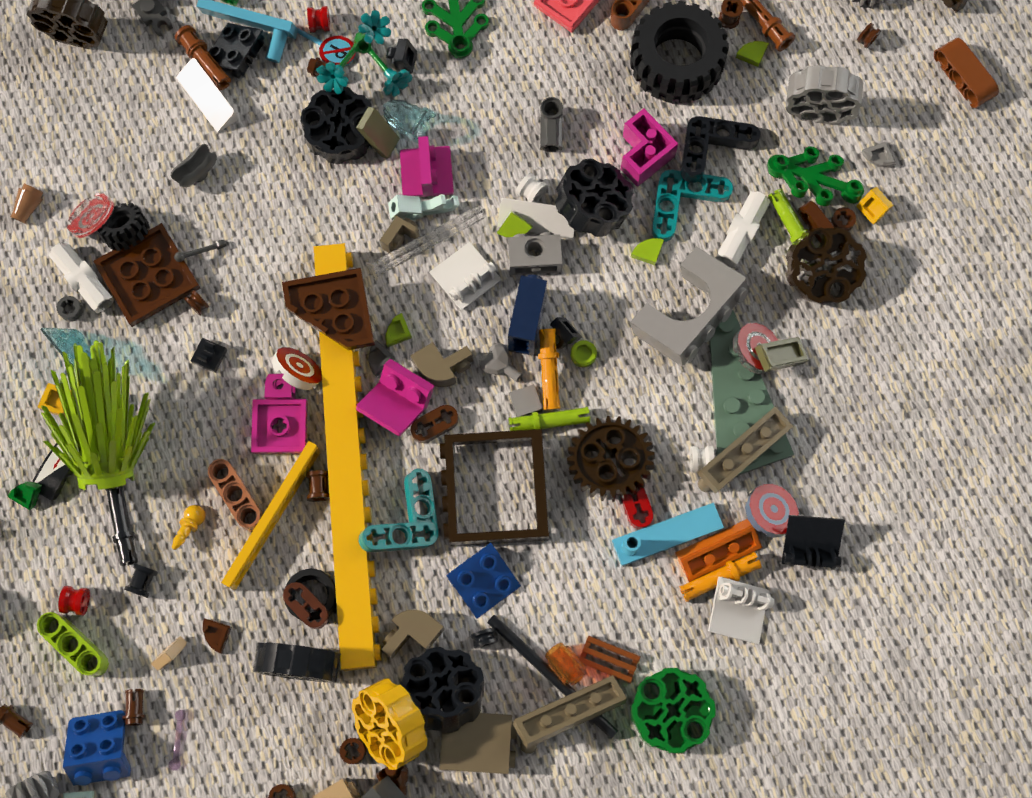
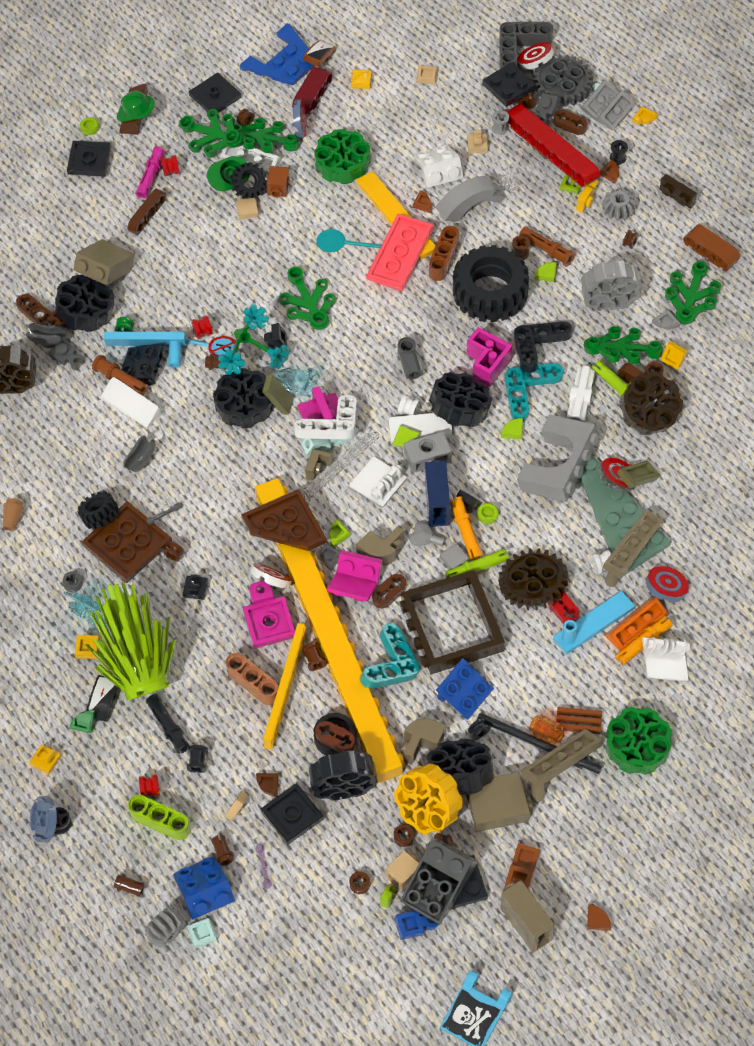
camera: 15 degrees left, 15 degrees down
white piece [48,242,115,314] -> none
clear tile [67,193,114,238] -> none
yellow bar [172,505,206,550] -> none
black hinge [781,515,845,570] -> none
none -> black plate [260,783,324,845]
none -> white beam [294,395,357,439]
none -> green plant [665,261,721,325]

